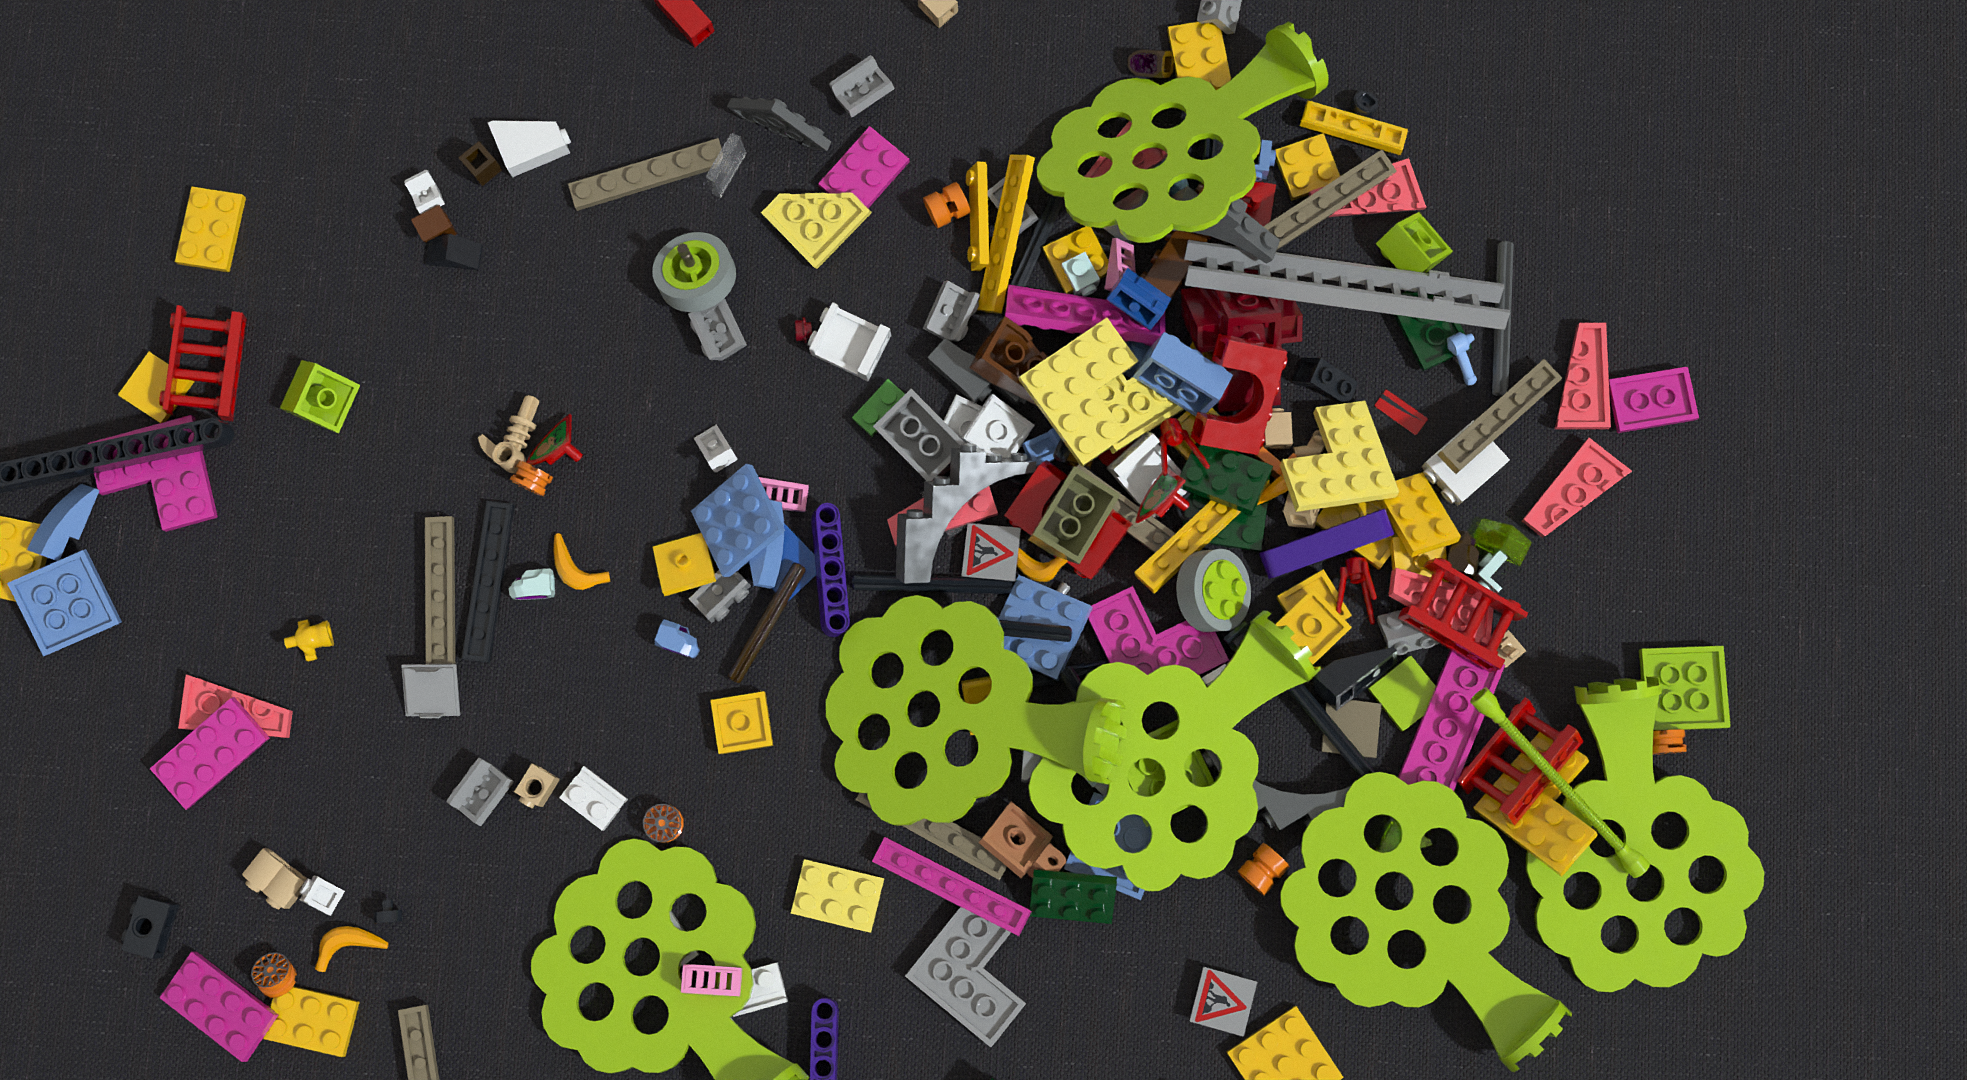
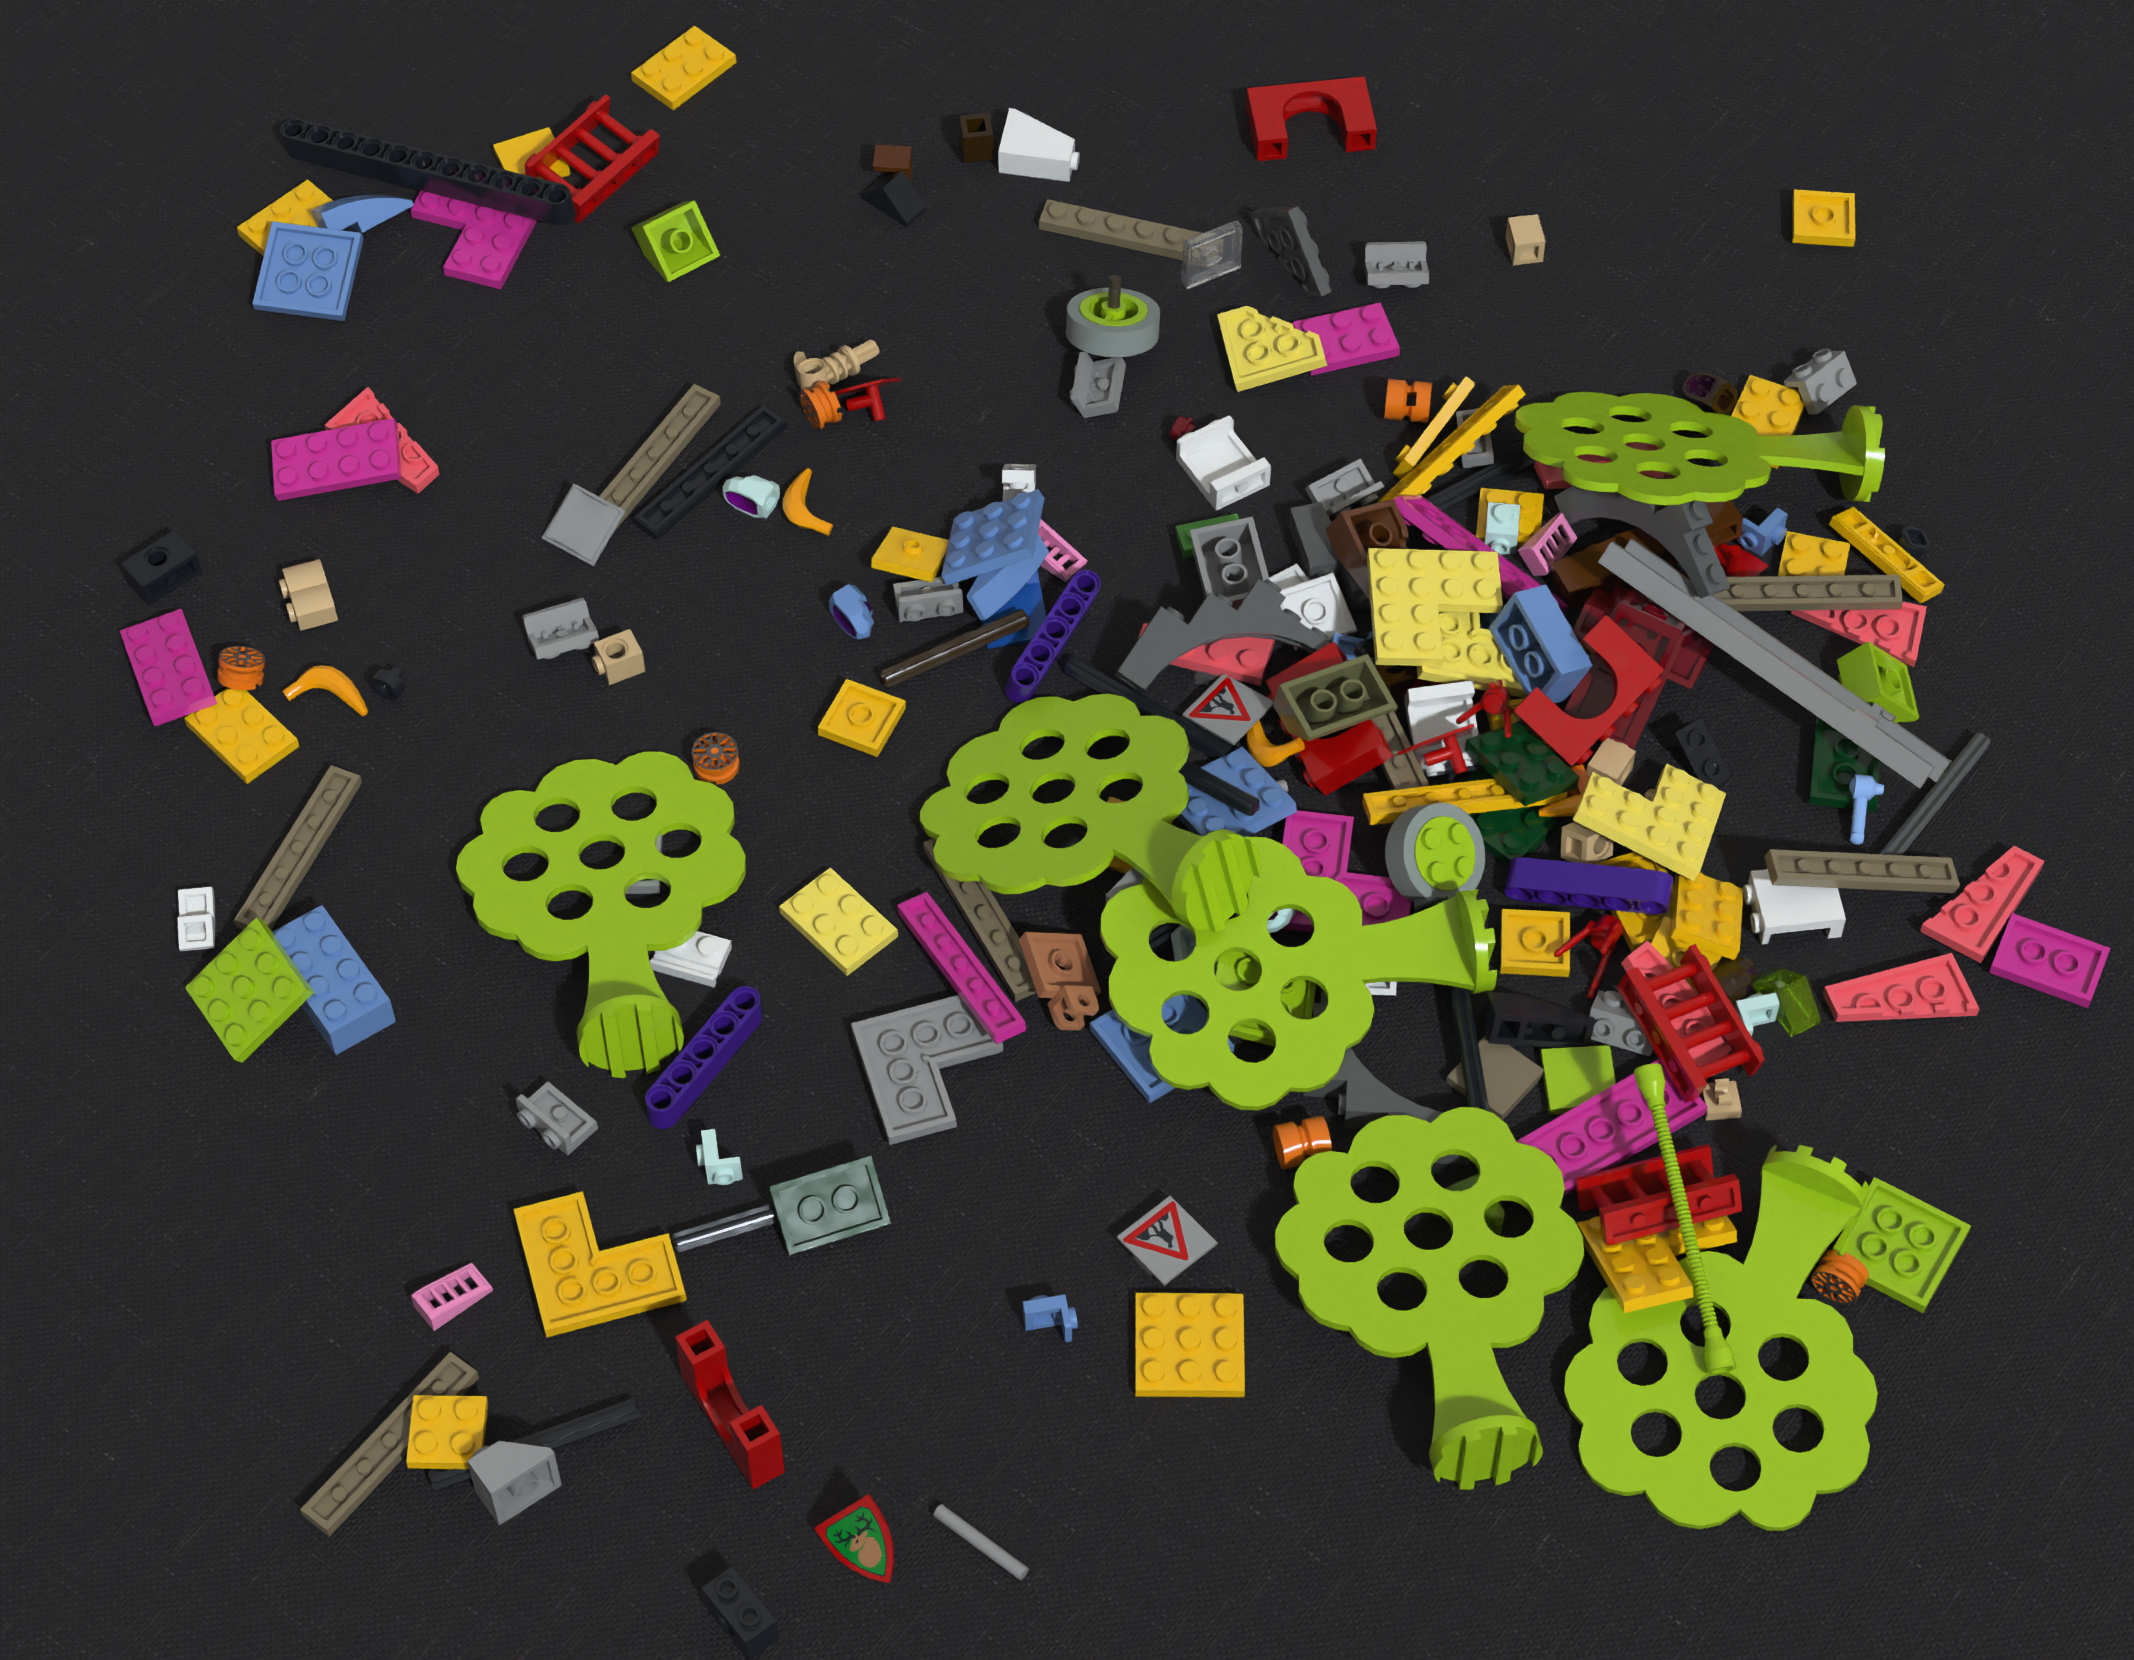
camera: 30 degrees right, 25 degrees down
yellow piece [284,619,334,662] -> none
white bracket [299,876,345,916] -> none
white bracket [404,170,445,214] -> none
white plate [559,766,628,831] -> none
bright pink slope [681,964,742,996] -> none
dark green plate [1030,869,1117,924] -> none
blue brick [1106,268,1171,330] -> none
yellow plate [1275,588,1352,665] -> none
red sticker [1375,390,1428,435] -> none

